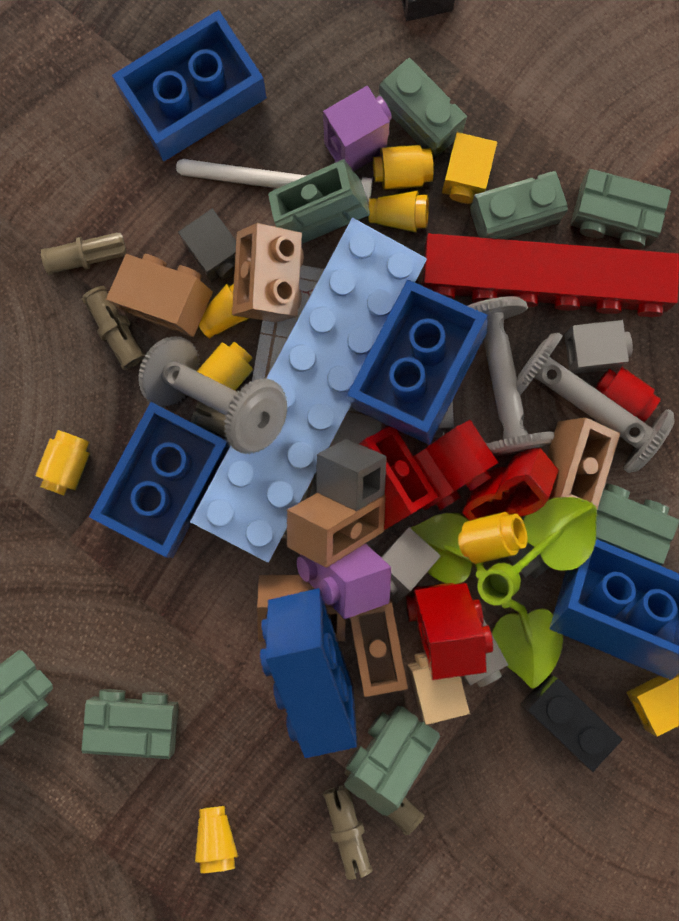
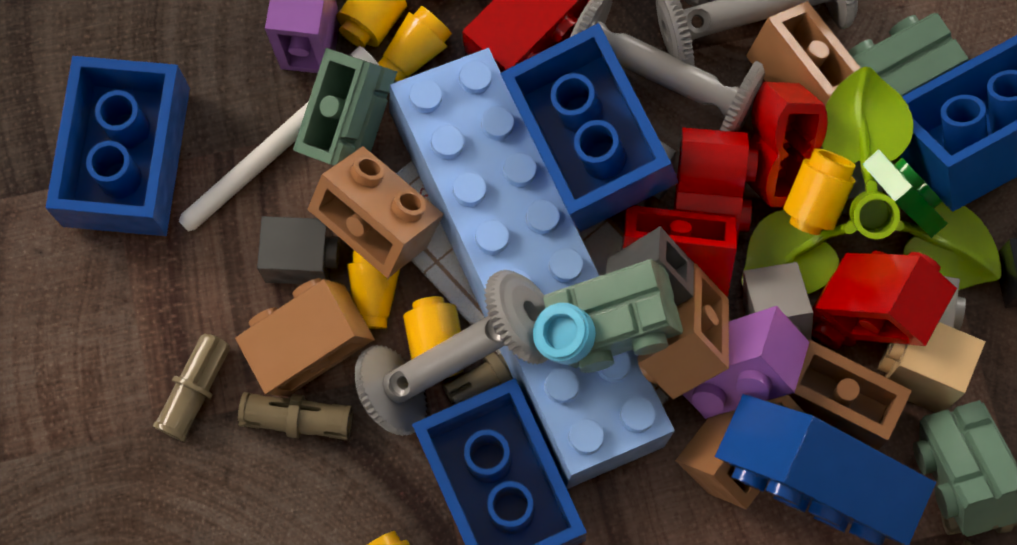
camera: 45 degrees left, 10 degrees down
none -> medium azure tile [533,303,596,364]
none -> sand green brick [543,259,683,373]
none -> green plate [862,149,948,238]

